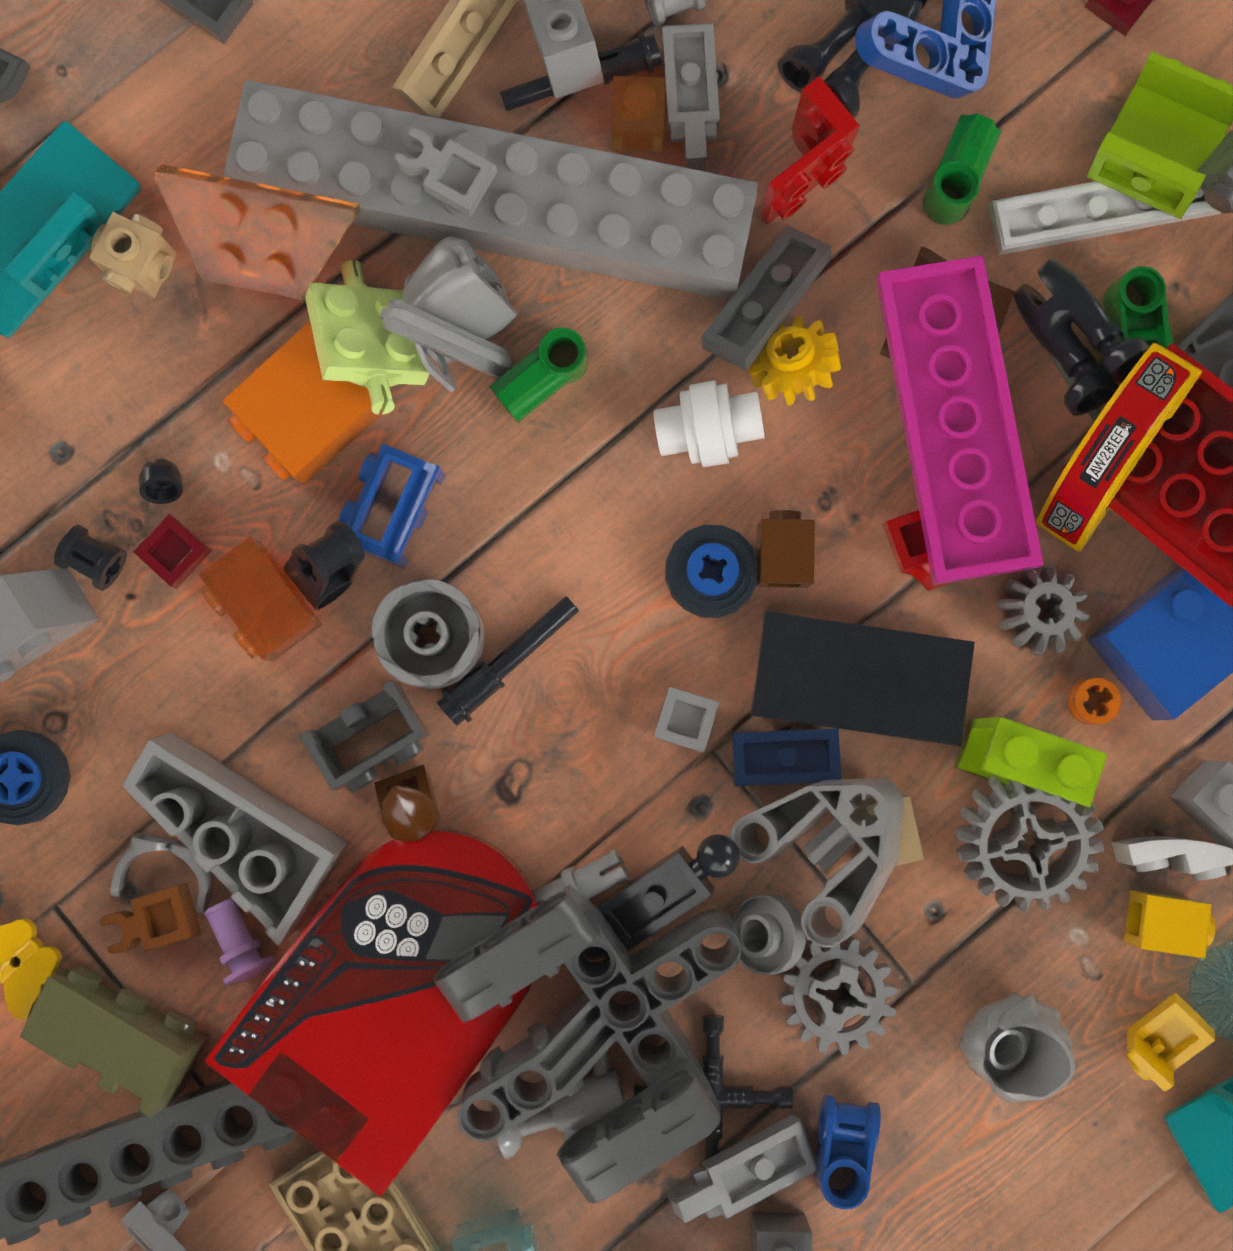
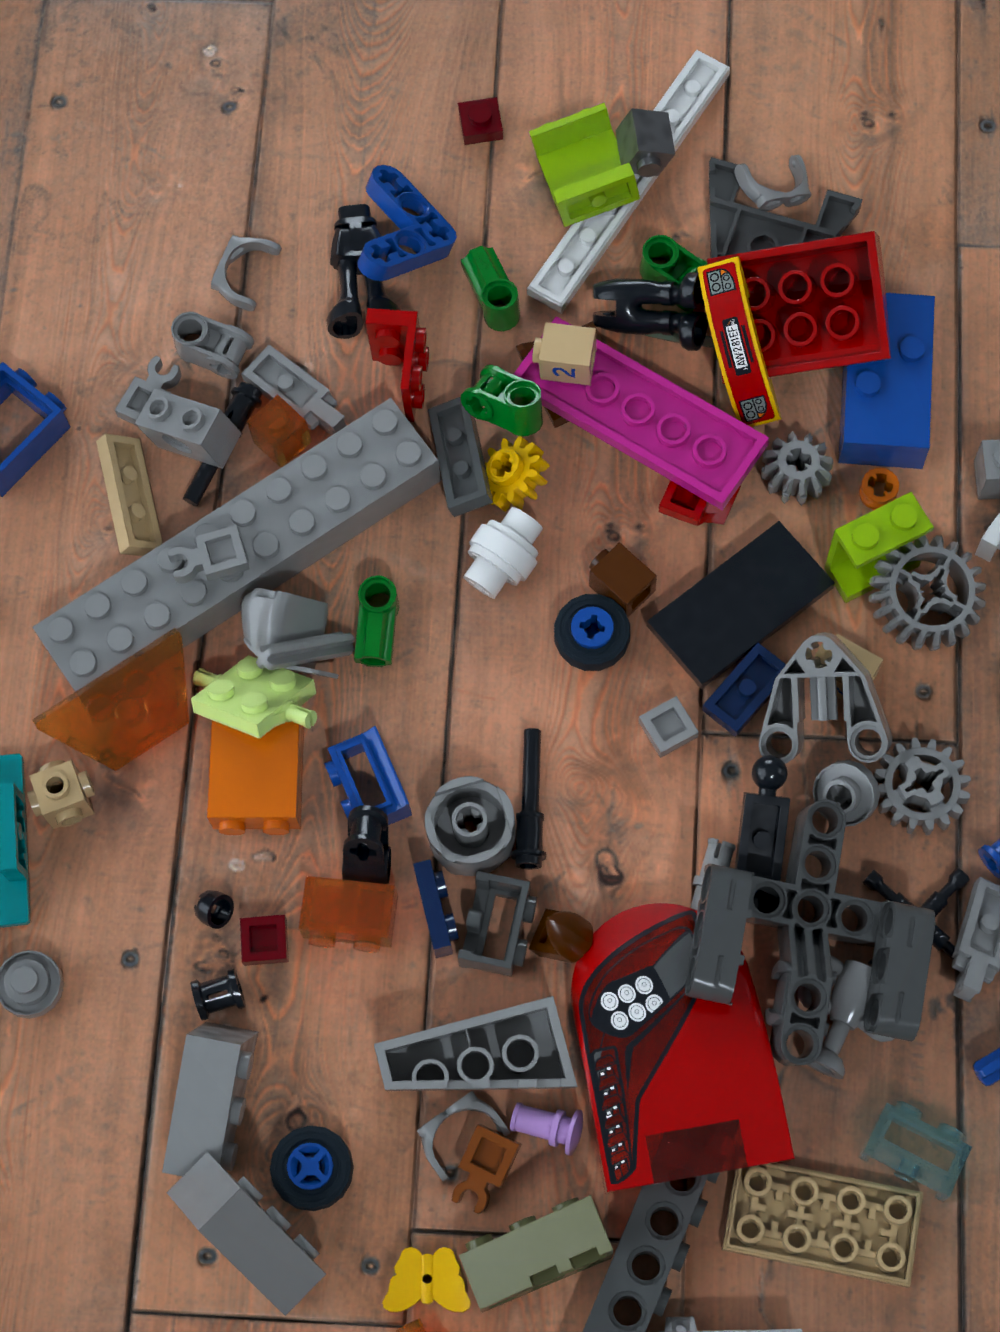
camera: 40 degrees left, 15 degrees down
none -> dark blue plate [413,859,459,958]
none -> green piece [460,365,543,436]
none -> tan brick [532,322,597,386]

